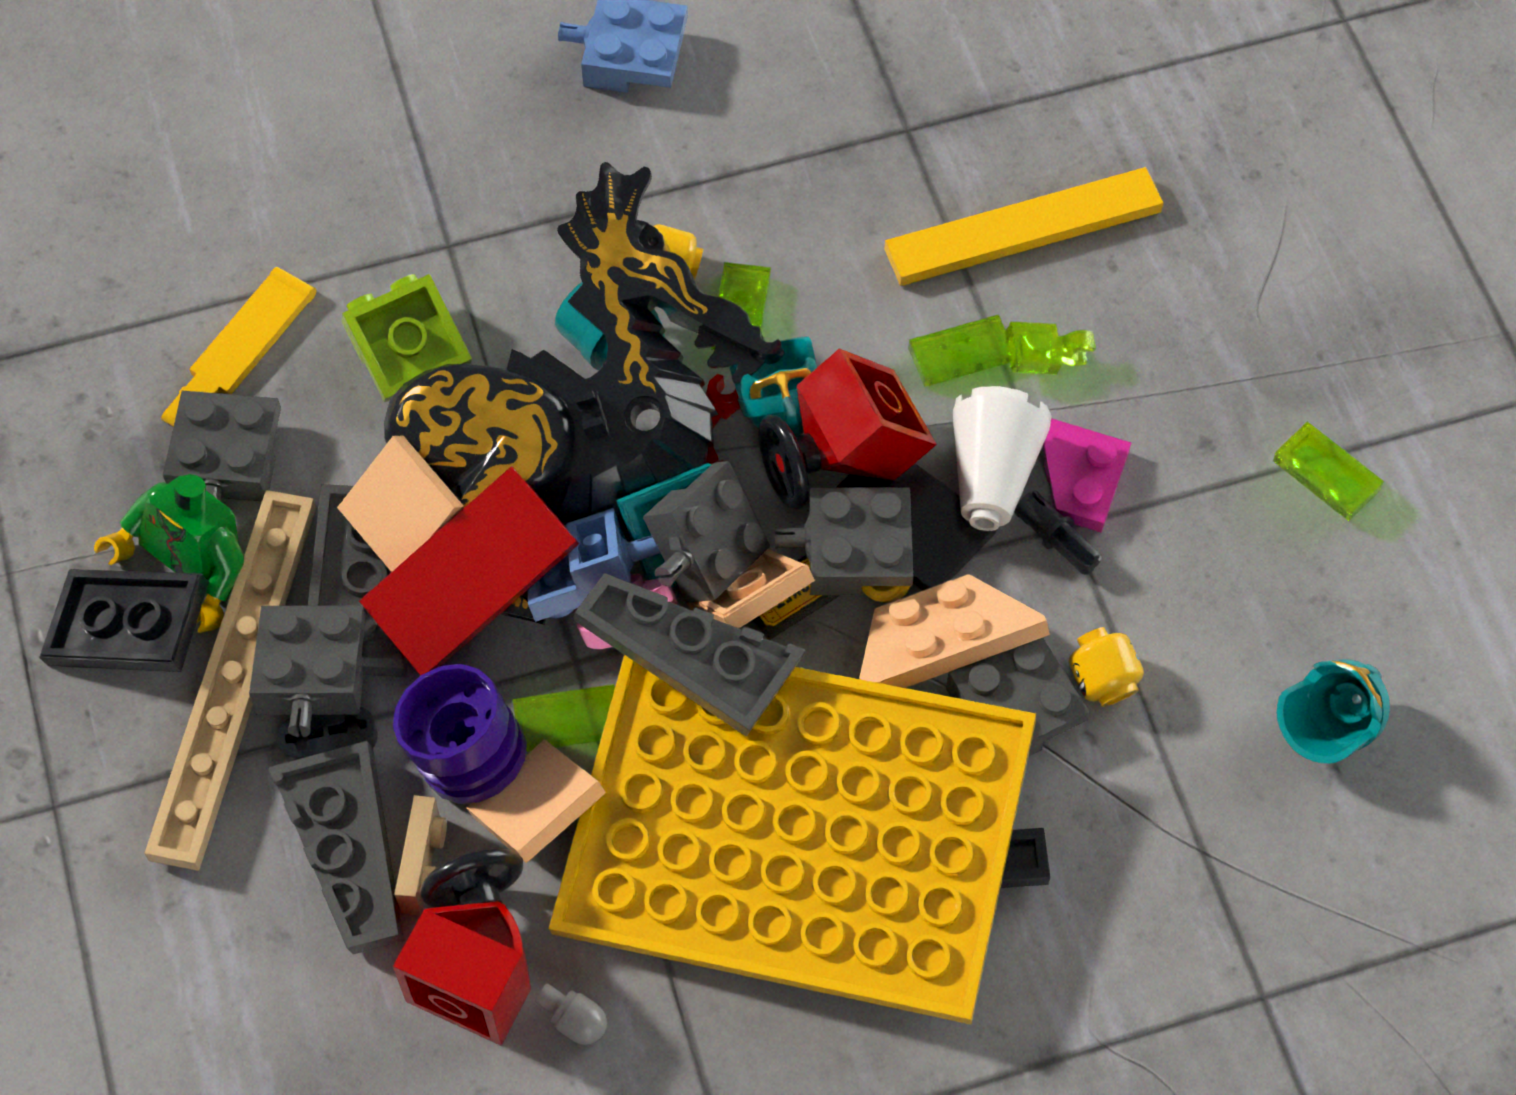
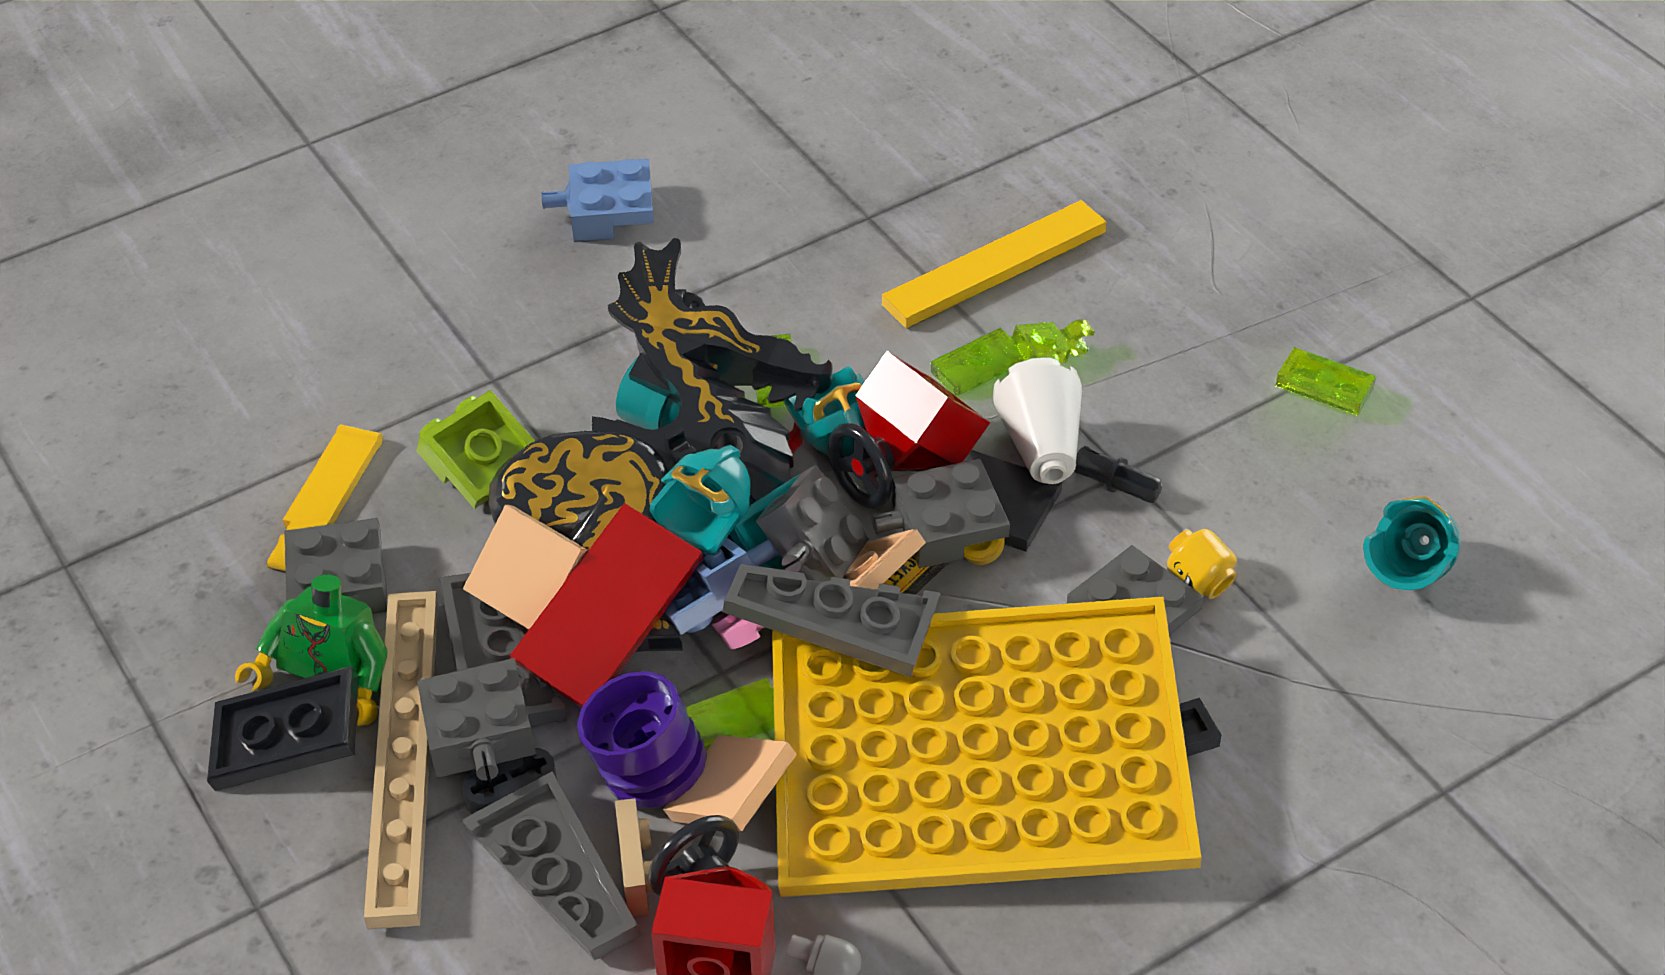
camera: 15 degrees left, 15 degrees down
light nougat wing [859,574,1050,688] -> none
dark pink wing [1043,418,1131,533] -> none
none -> teal helmet [650,445,751,555]

